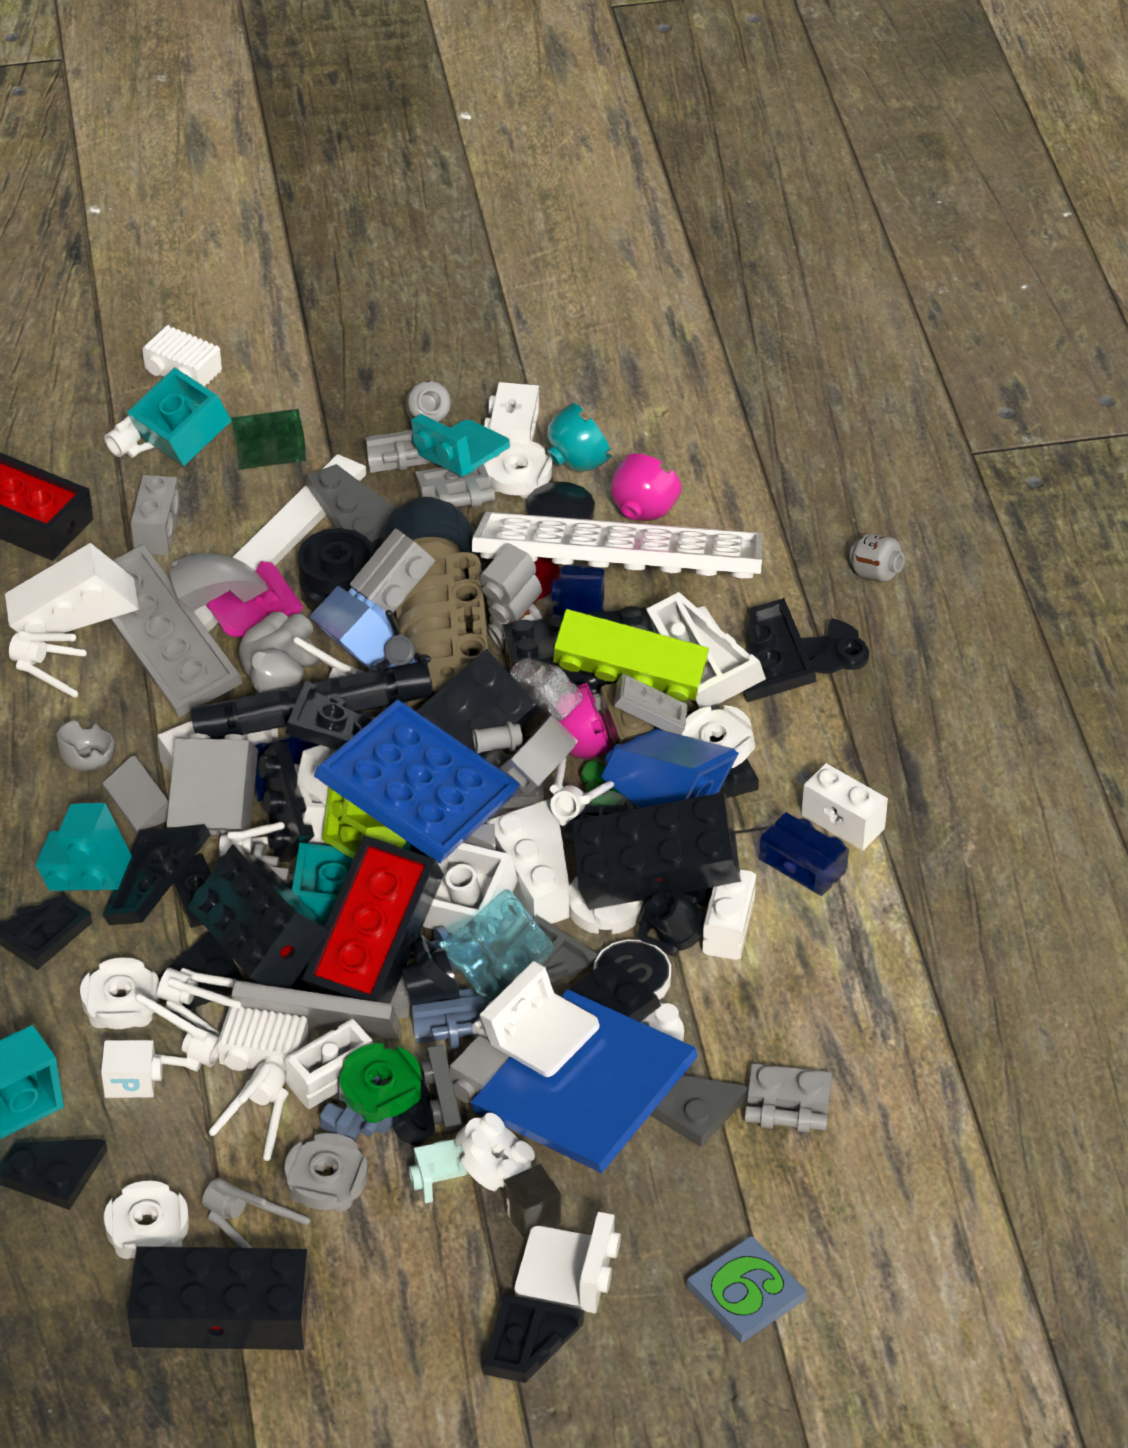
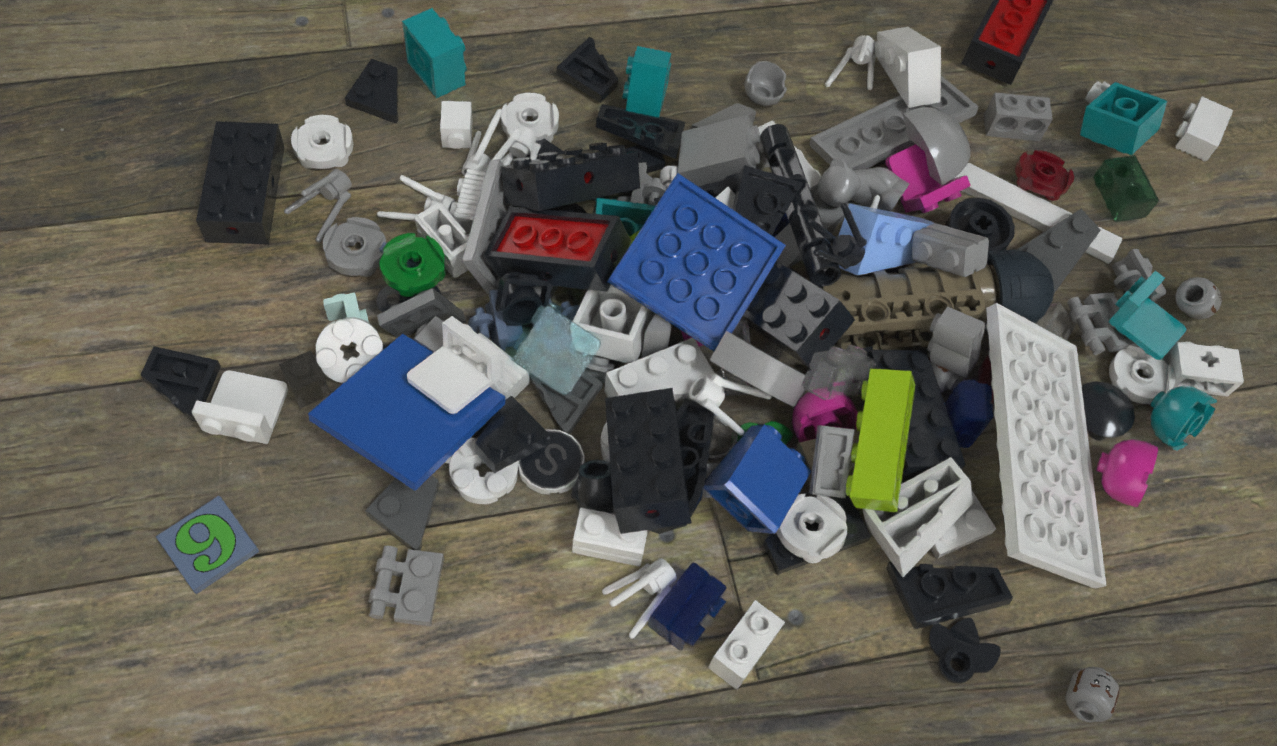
camera: 80 degrees right, 15 degrees up
light grey pin [472,721,522,754] -> none
none -> white plant [602,558,677,639]
none -> dark red plate [1015,150,1074,201]

